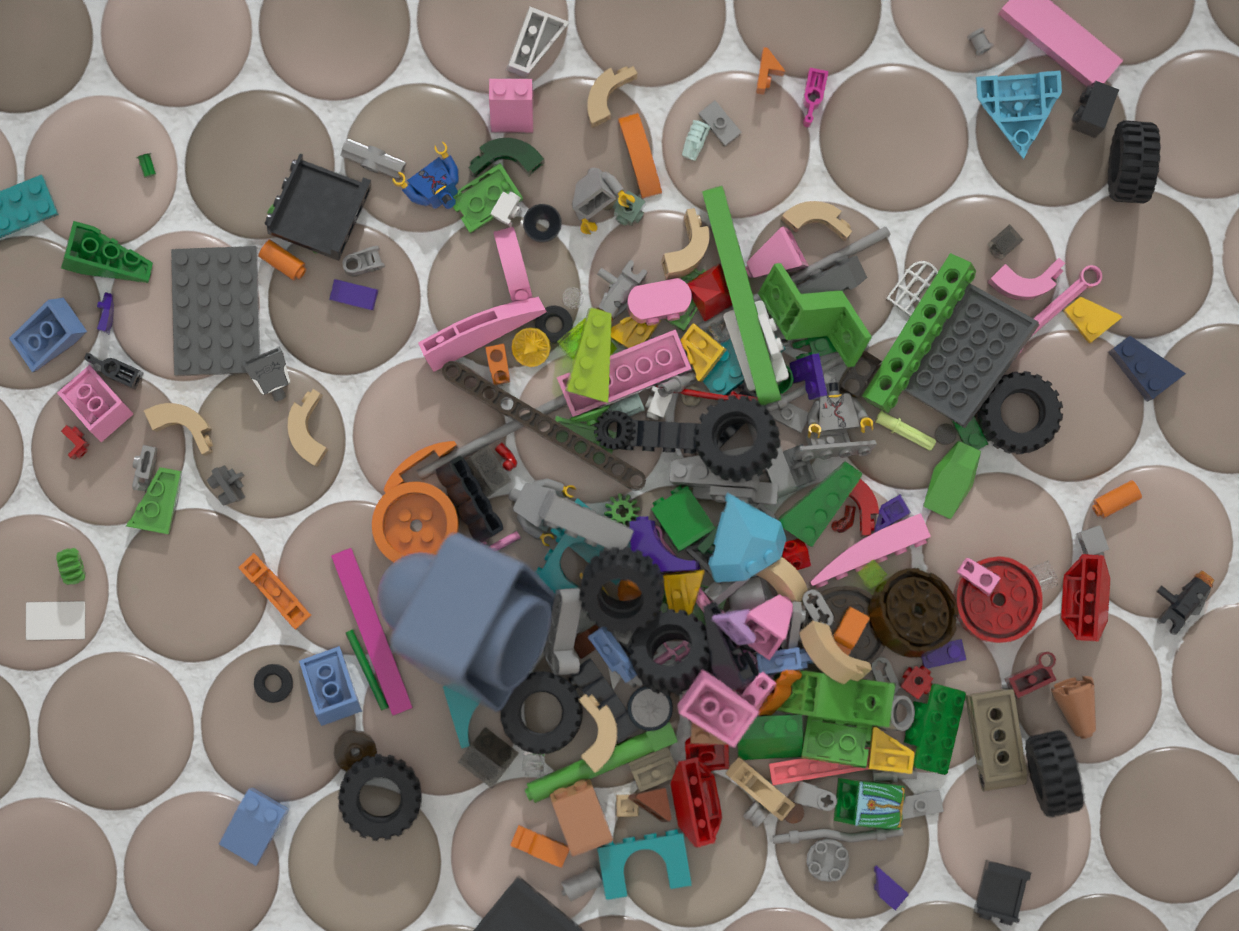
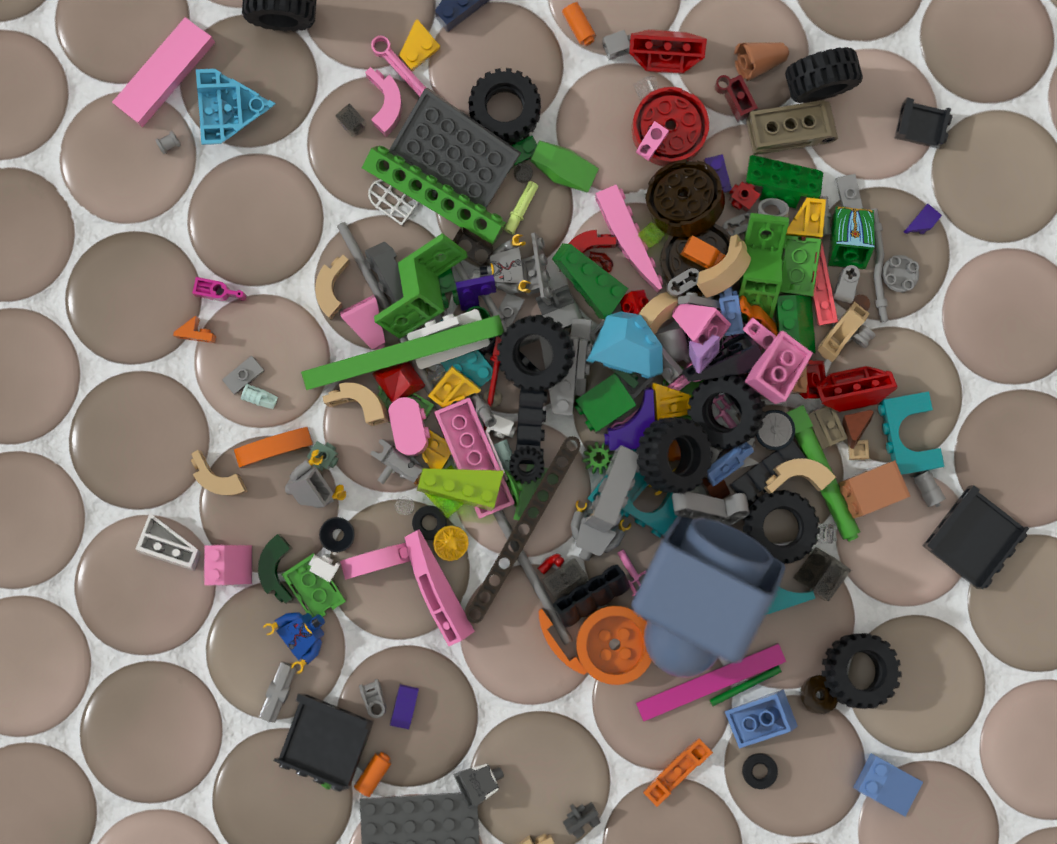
camera: 90 degrees left, 0 degrees up
tan arch [288,389,329,467] -> none
orange leg [485,344,510,385] -> none
orange piece [510,825,570,868] -> none
dark purple slope [874,494,911,532] -> none
black brick [1071,80,1119,138] -> none

